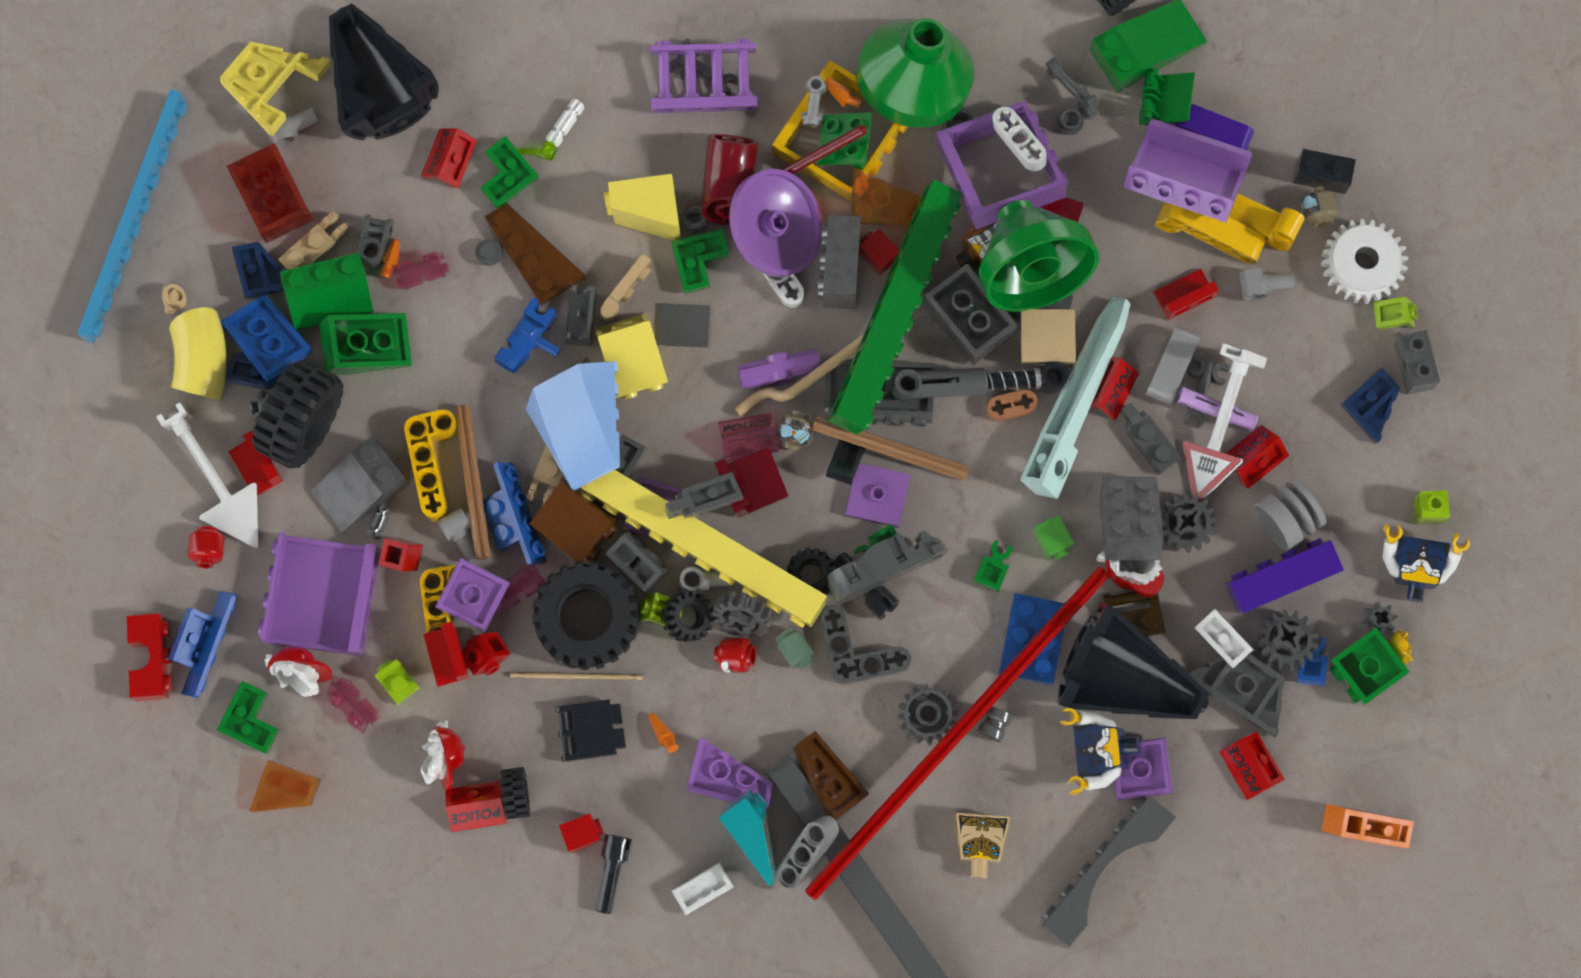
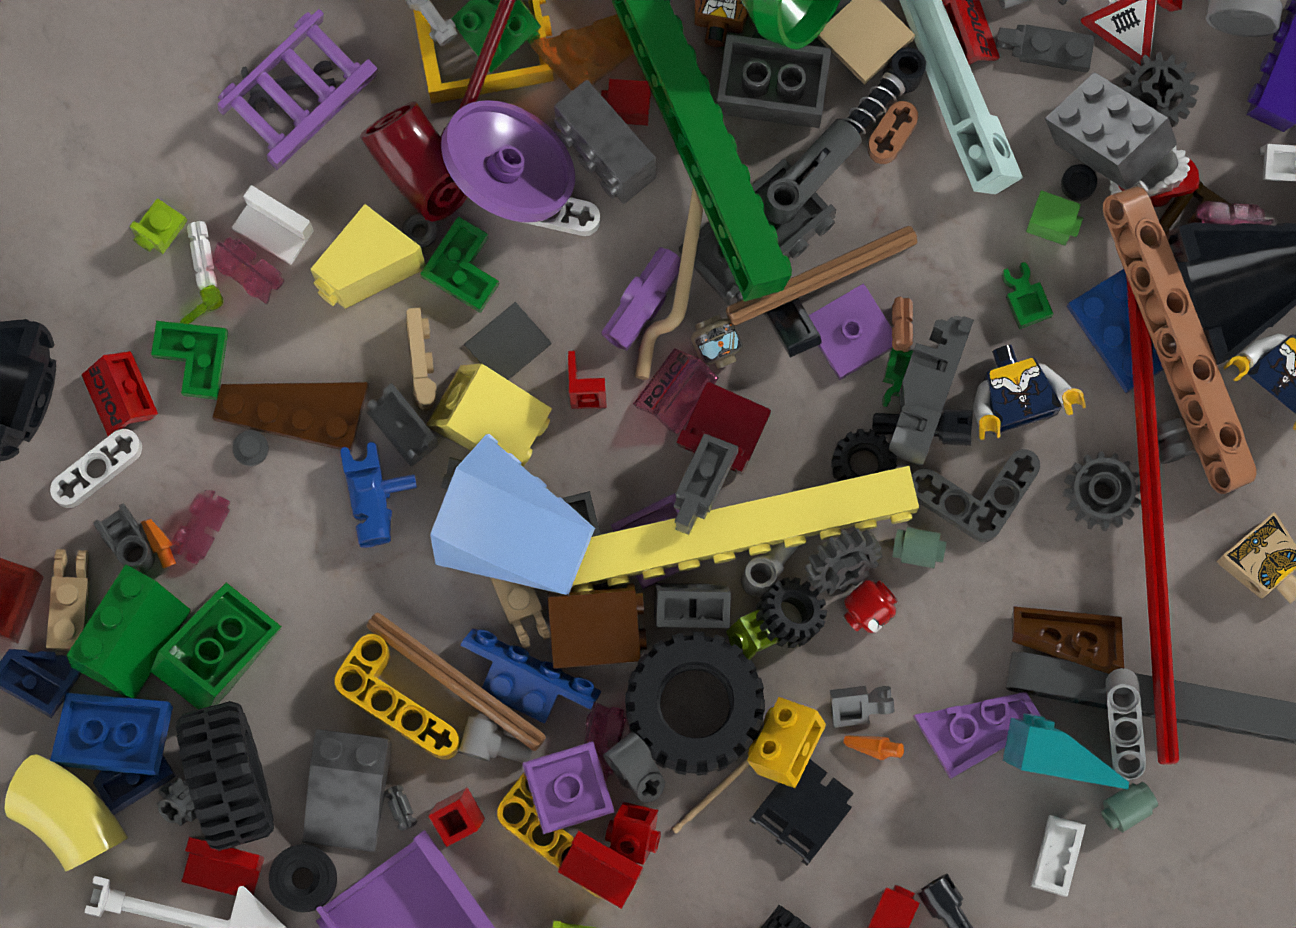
camera: 45 degrees left, 0 degrees up
none -> white beam [50,429,142,508]
none -> lime bracket [129,198,187,254]
none -> clear pink hinge [213,237,285,305]
none -> white panel [232,185,314,265]
none -> black tyre [269,844,337,912]
none -> red panel [568,351,607,409]
none -> dark grey piece [603,732,665,803]
none -> yellow brick [747,697,826,788]
none -> dark grey plate [830,686,895,728]
none -> nougat piece [892,296,913,352]
none -> torso [973,344,1086,440]
none -> black tile [1061,164,1098,201]
none -> sand green brick [1101,781,1158,833]
none -> nougat beam [1103,186,1257,494]
none -> clear pink hinge [1196,201,1274,225]

